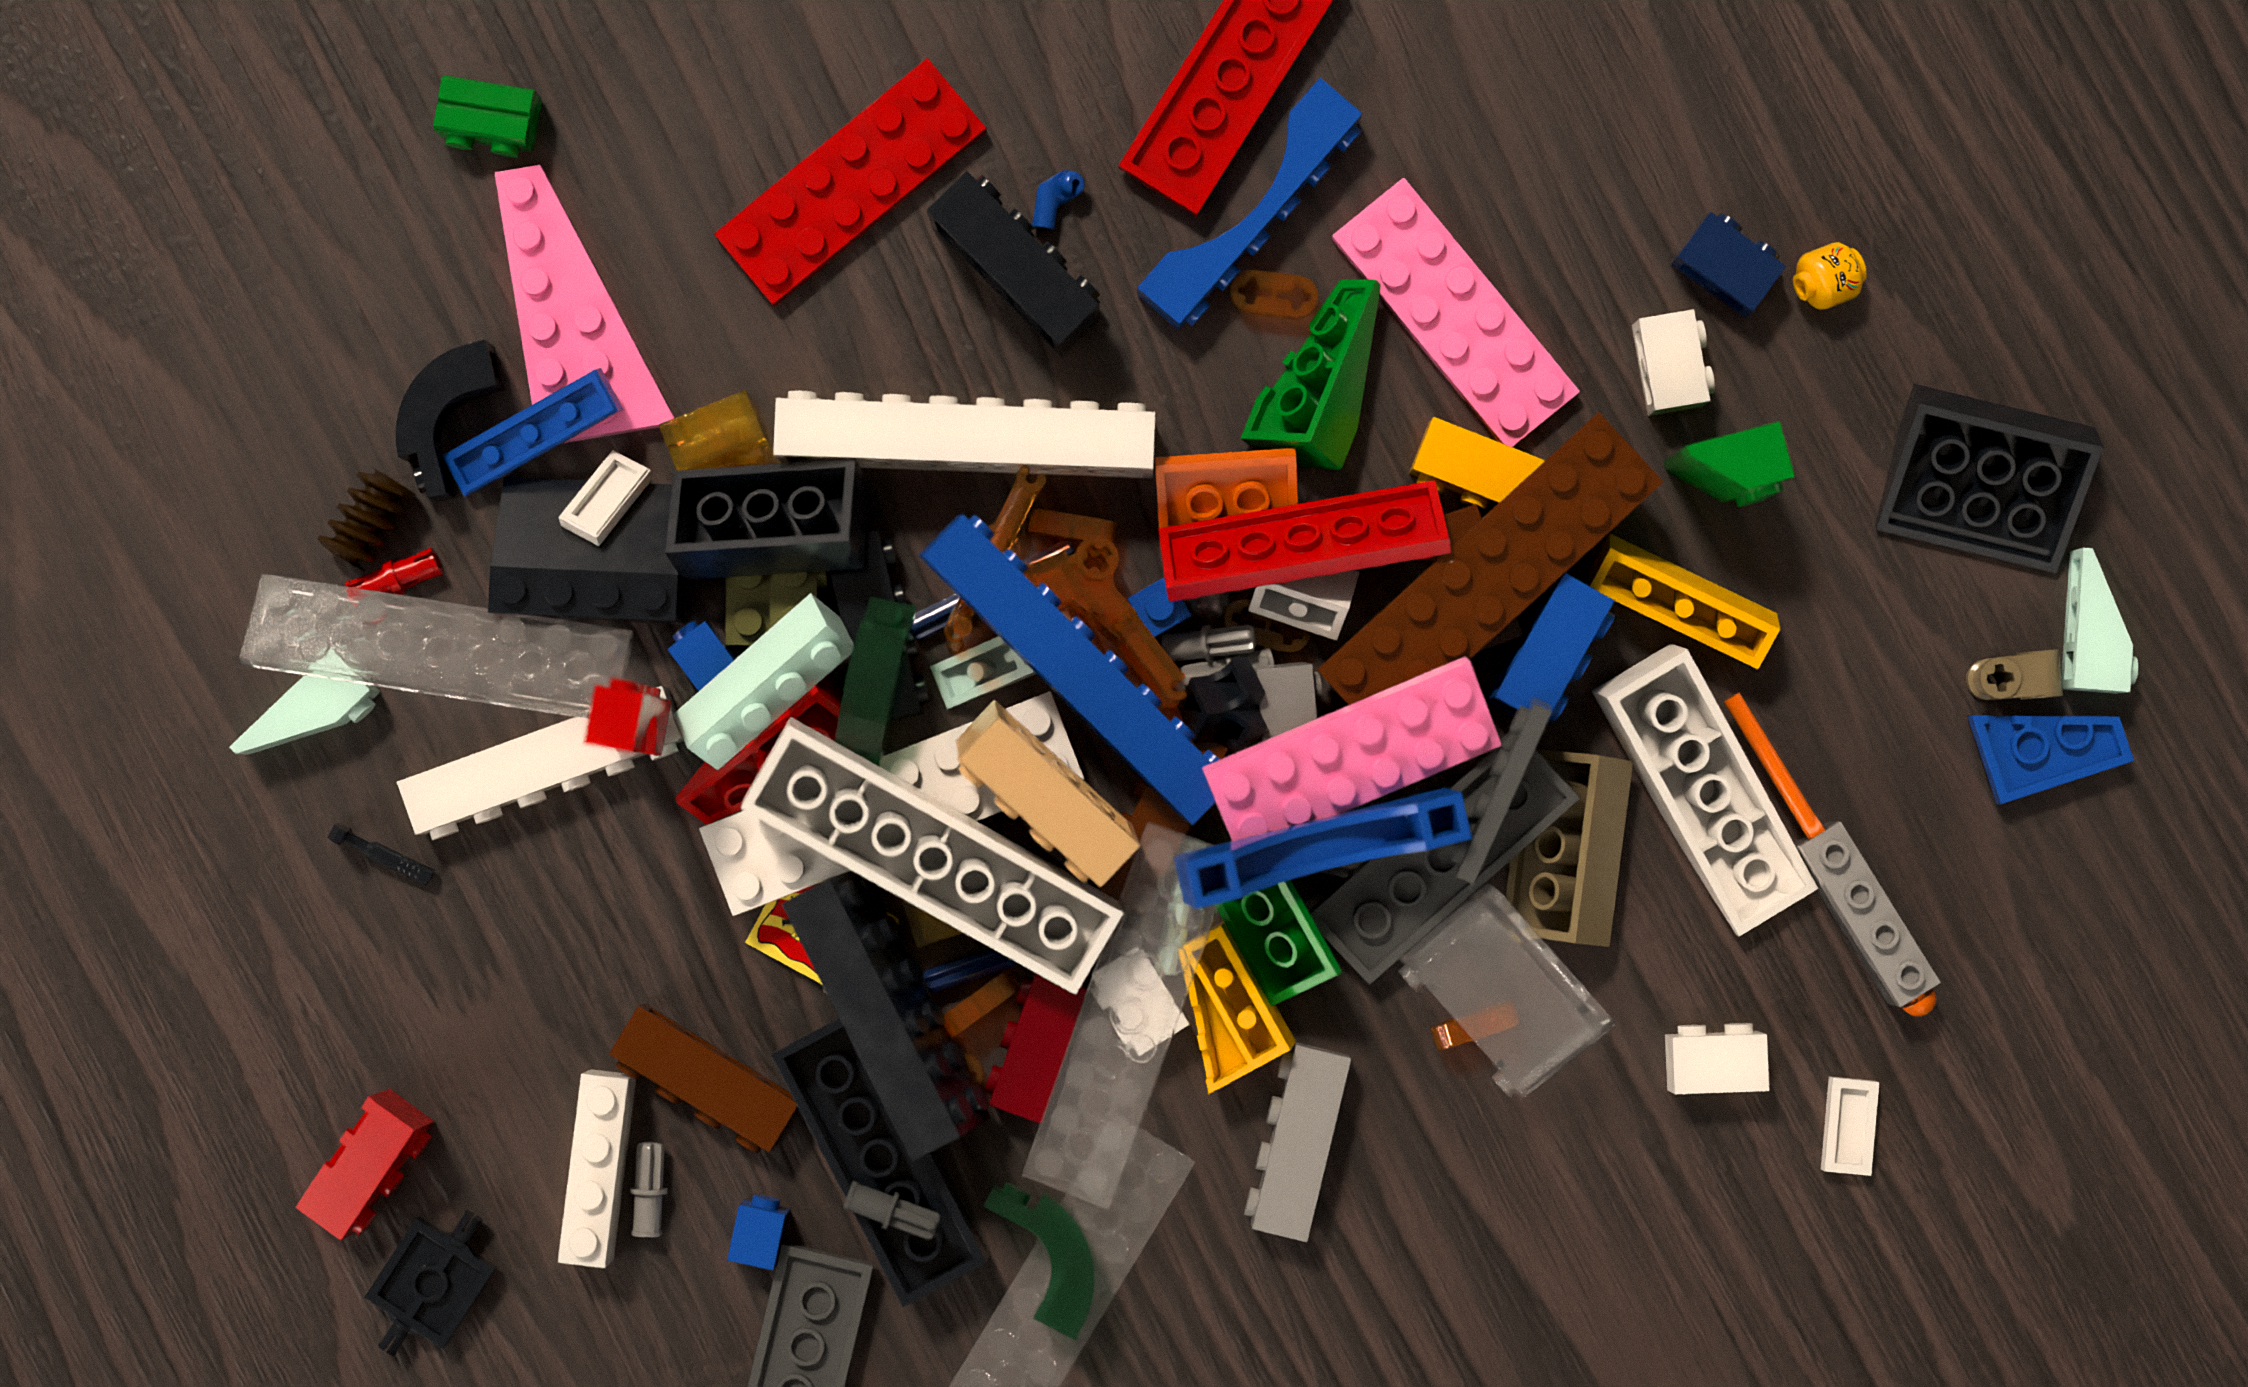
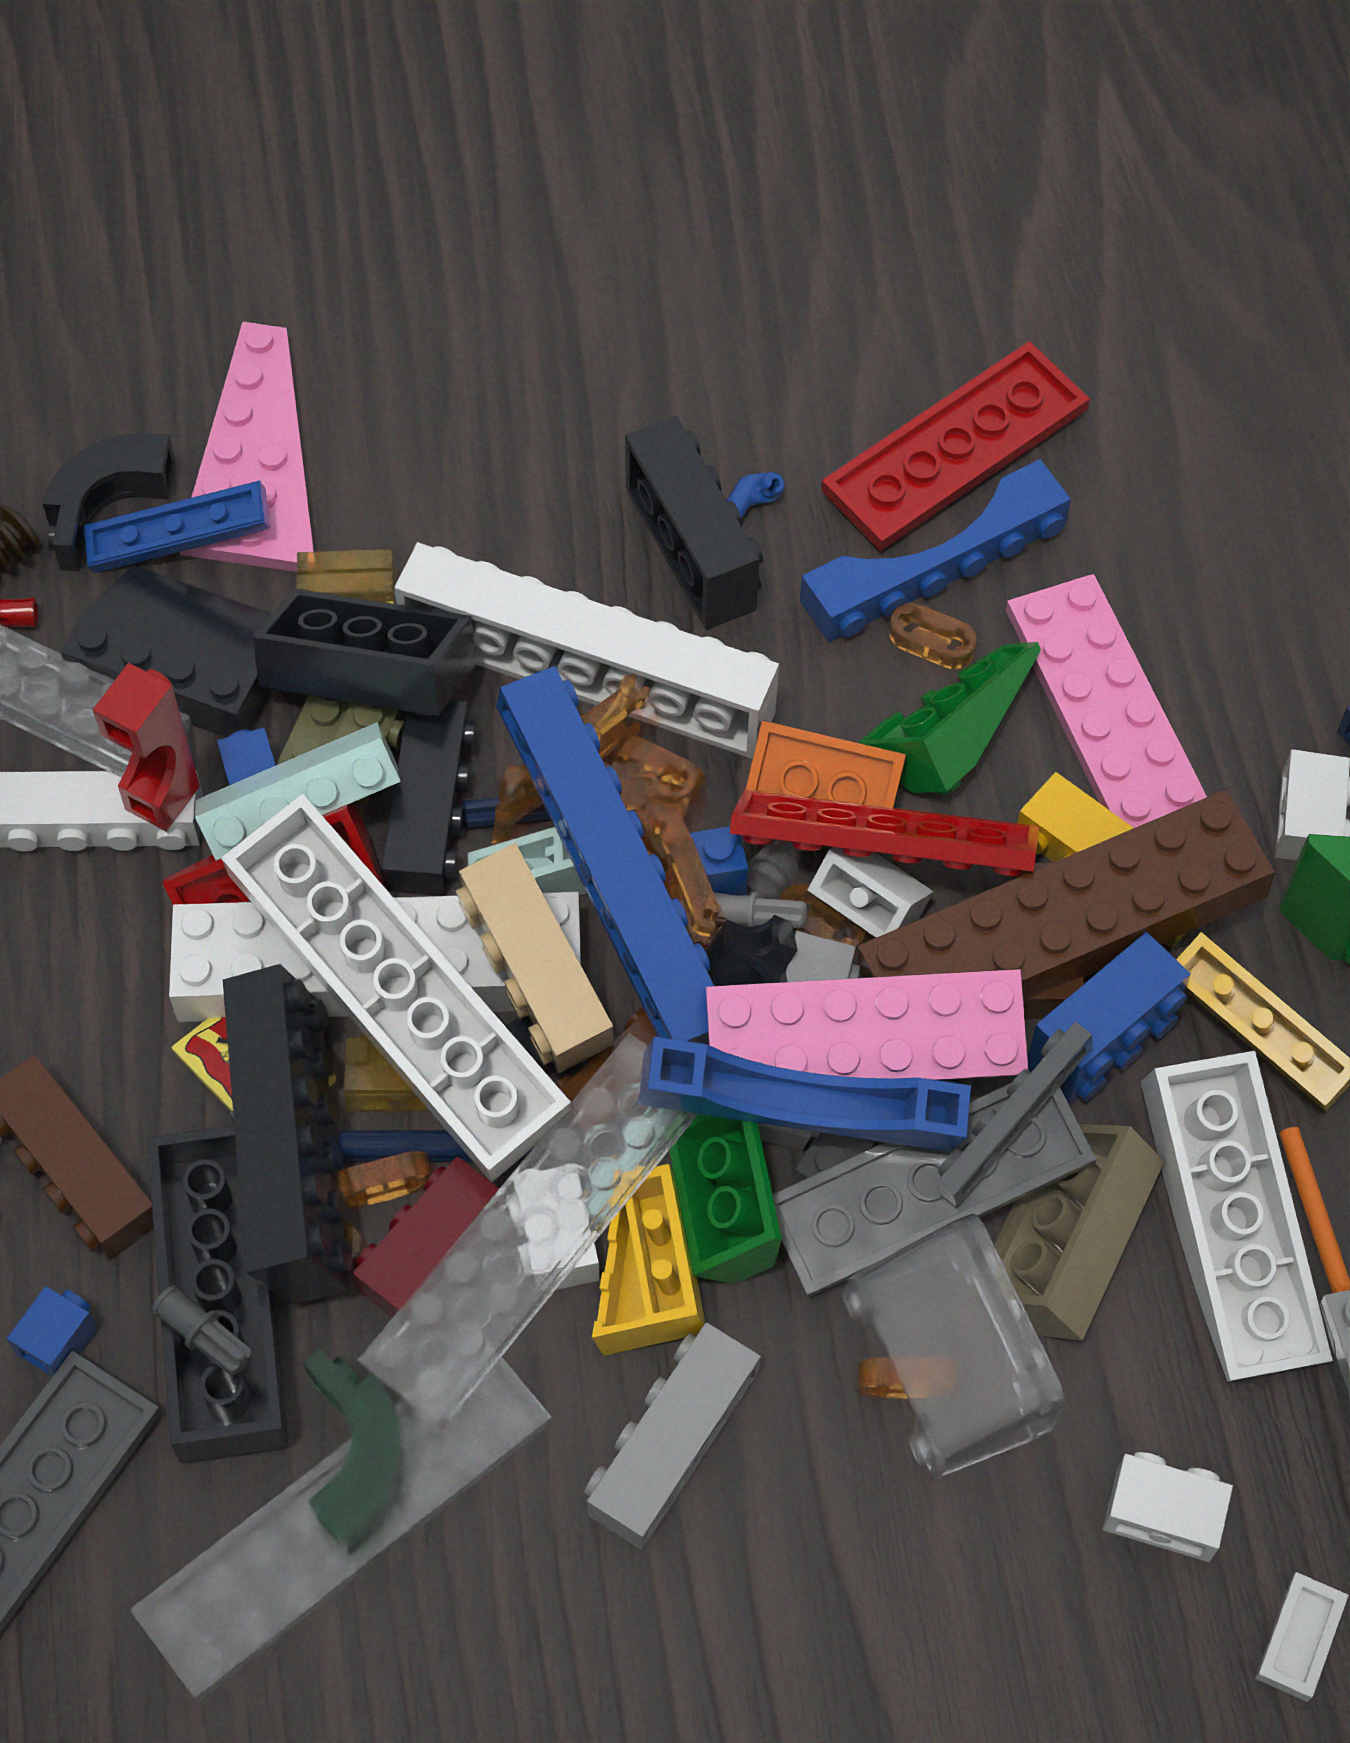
camera: 15 degrees right, 25 degrees down
green brick [433,75,542,157] -> none
white tile [558,450,653,546] -> none
red plate [714,58,987,307] -> none
clear green arch [835,596,916,767] -> none

